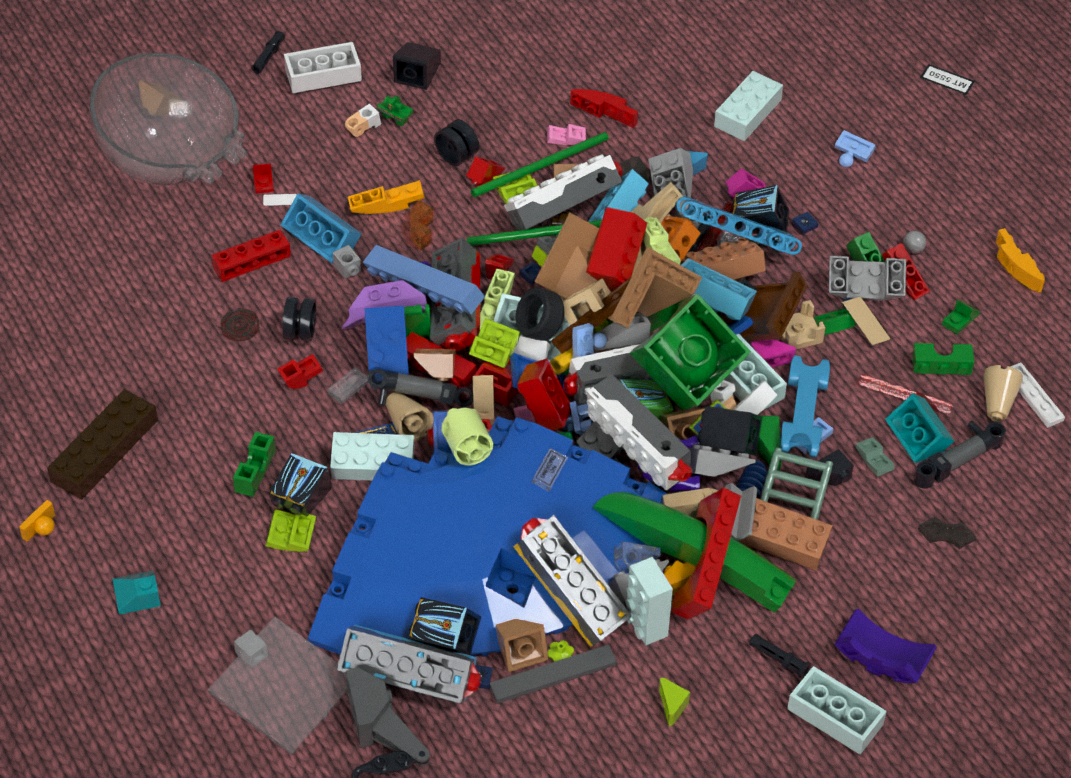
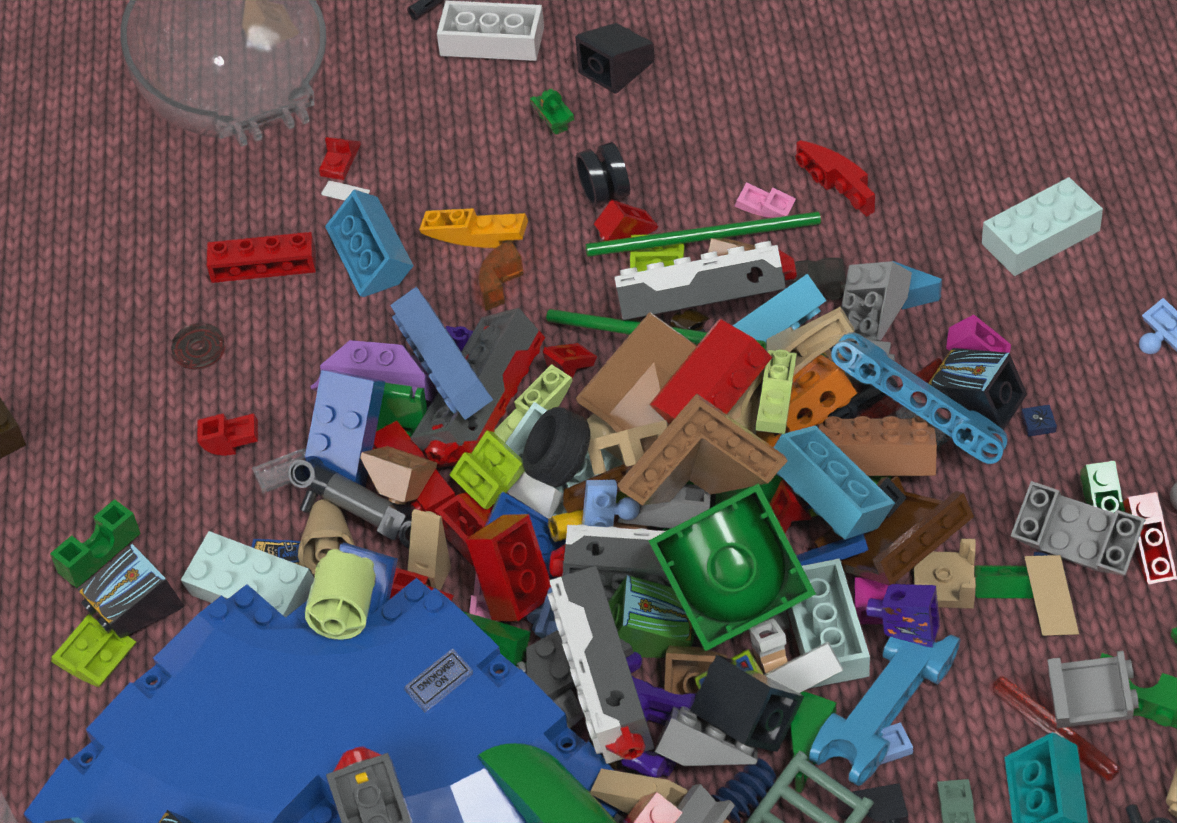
camera: 30 degrees right, 0 degrees up
black wheel [283,297,317,341] -> none
light grey brick [333,245,361,279] -> none
leg [345,104,381,137] -> none
none -> dark purple torso [866,584,940,648]
none -> light grey panel [1048,651,1139,728]

